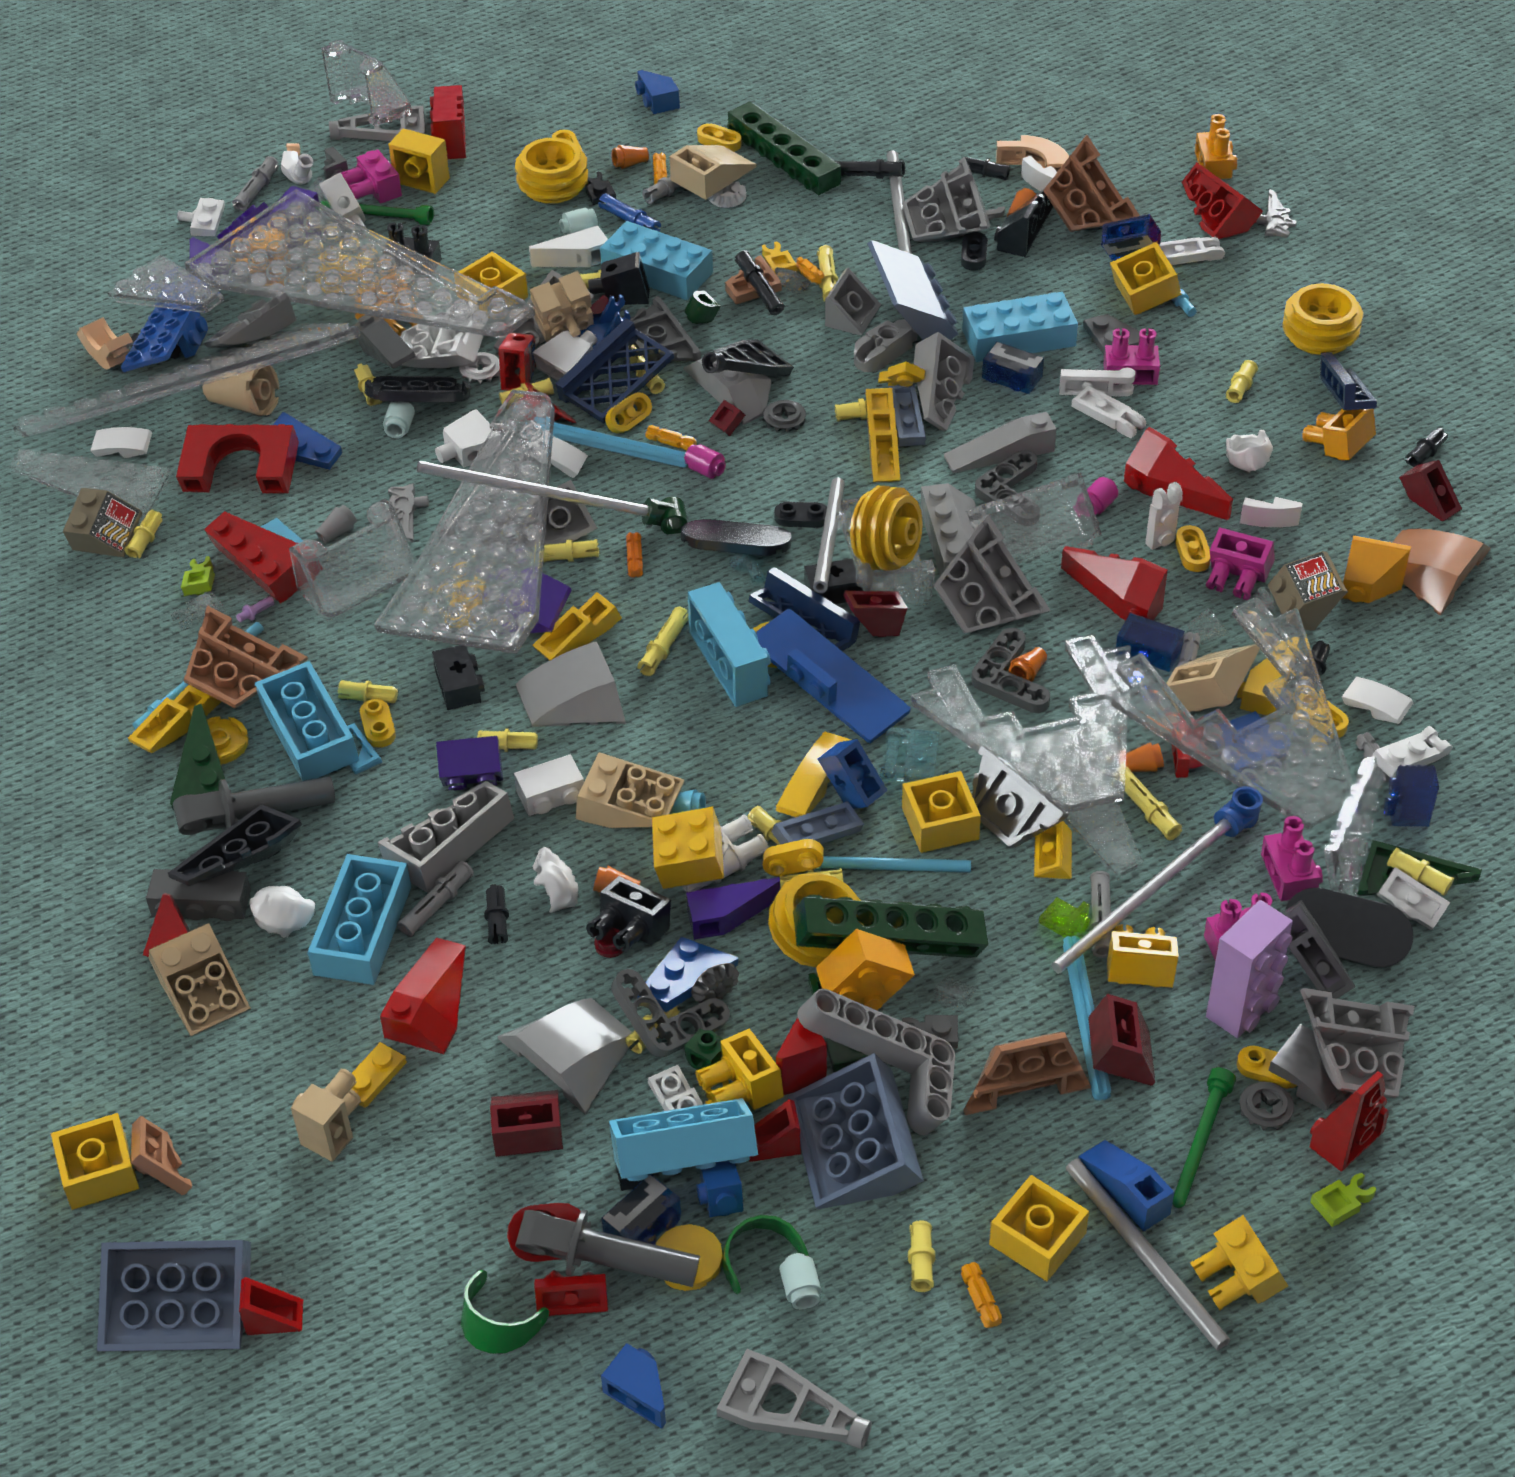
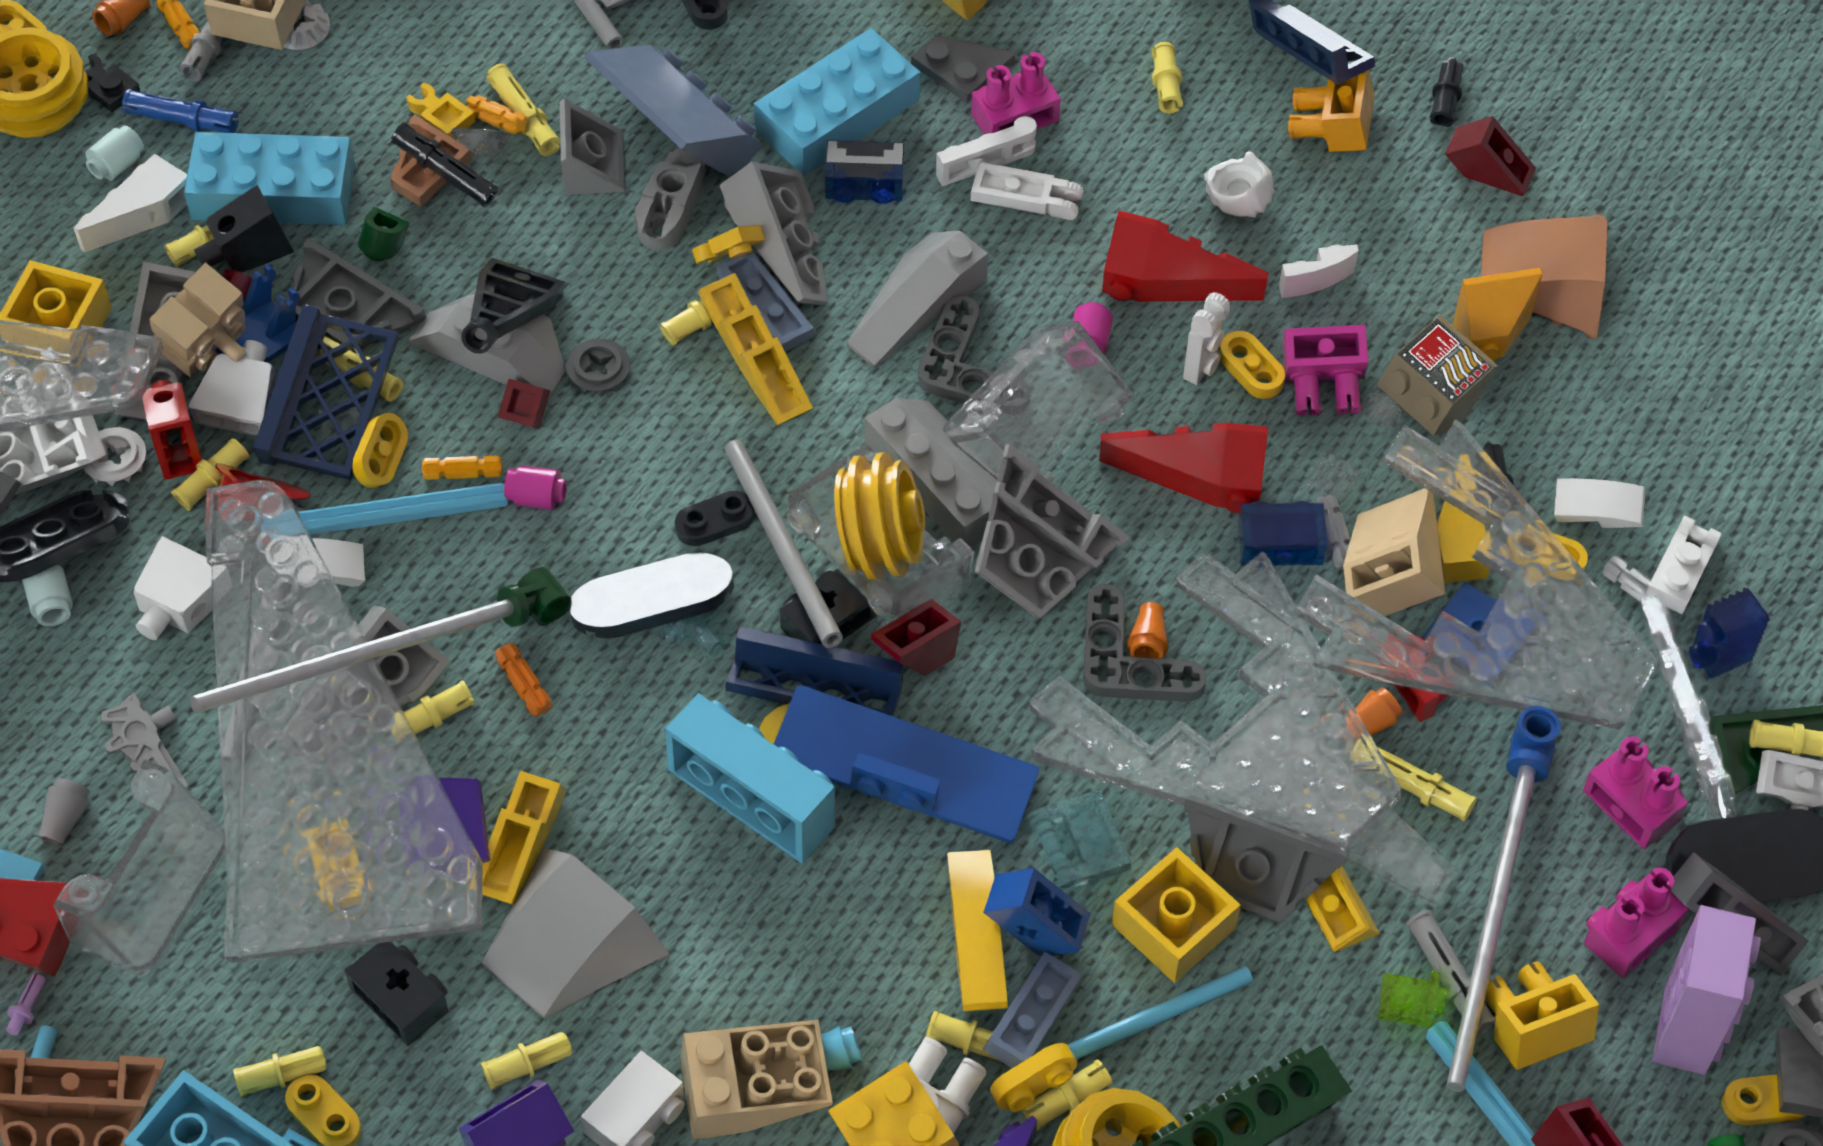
camera: 30 degrees left, 10 degrees up
light yellow pin [637,607,688,676] -> none

